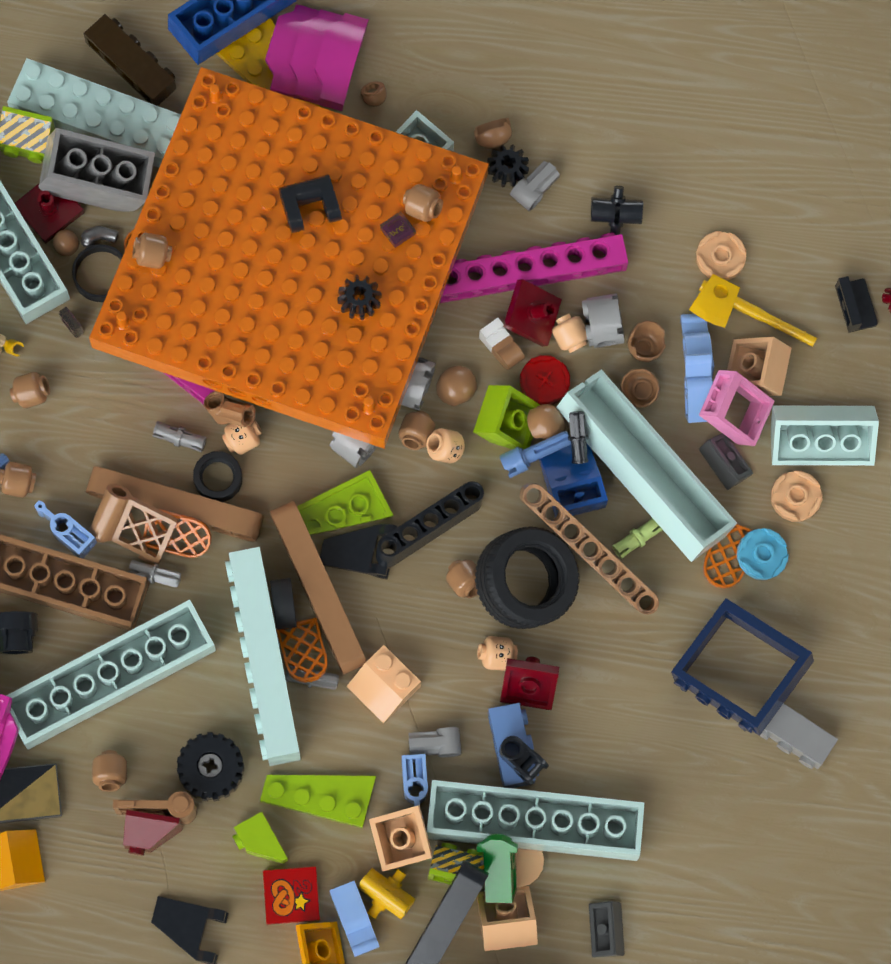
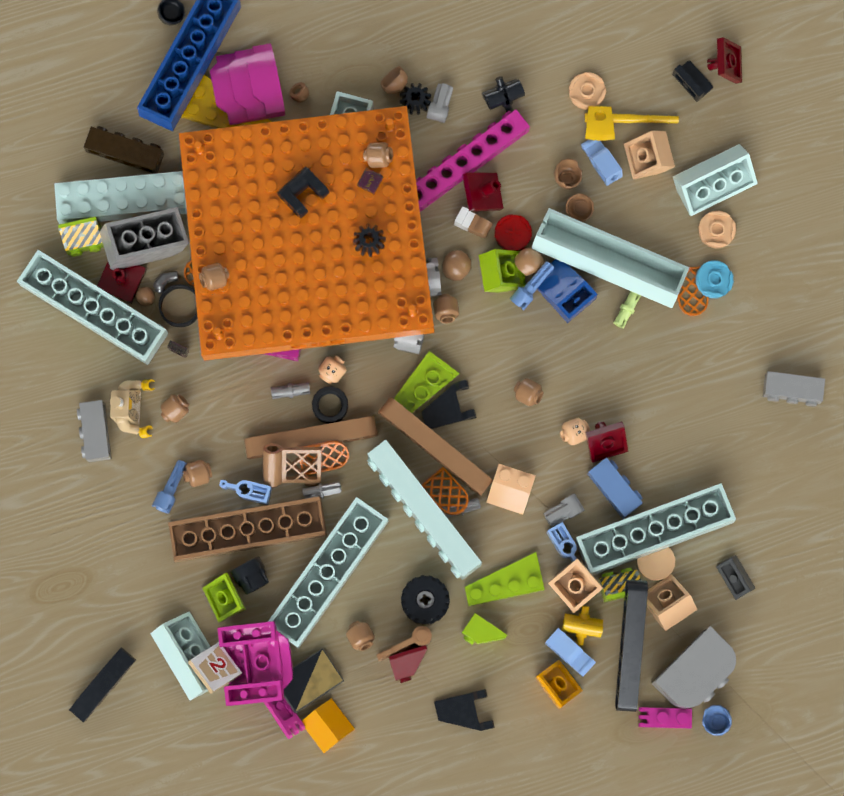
camera: 20 degrees left, 5 degrees up
medium nougat piece [204,391,256,428] -> none
red tile [263,866,320,925] -> none
black tyre [270,578,297,630] -> none
black beam [376,481,484,567] -> none
light nougat head [426,428,465,464] -> none
black tyre [475,526,580,629] -> none
piece [477,834,518,903] -> none
black piece [499,736,549,786] -> none
medium nougat beam [519,483,659,615] -> none
light nougat head [552,313,587,353] -> none
black axle [568,411,589,464] -> none
light grey brick [582,293,625,348] -> none
dark blue window [671,598,814,736] -> none
light blue piece [684,353,713,423] -> none
bright pink window [699,370,774,446] -> none
dark grey slope [699,433,753,490] -> none

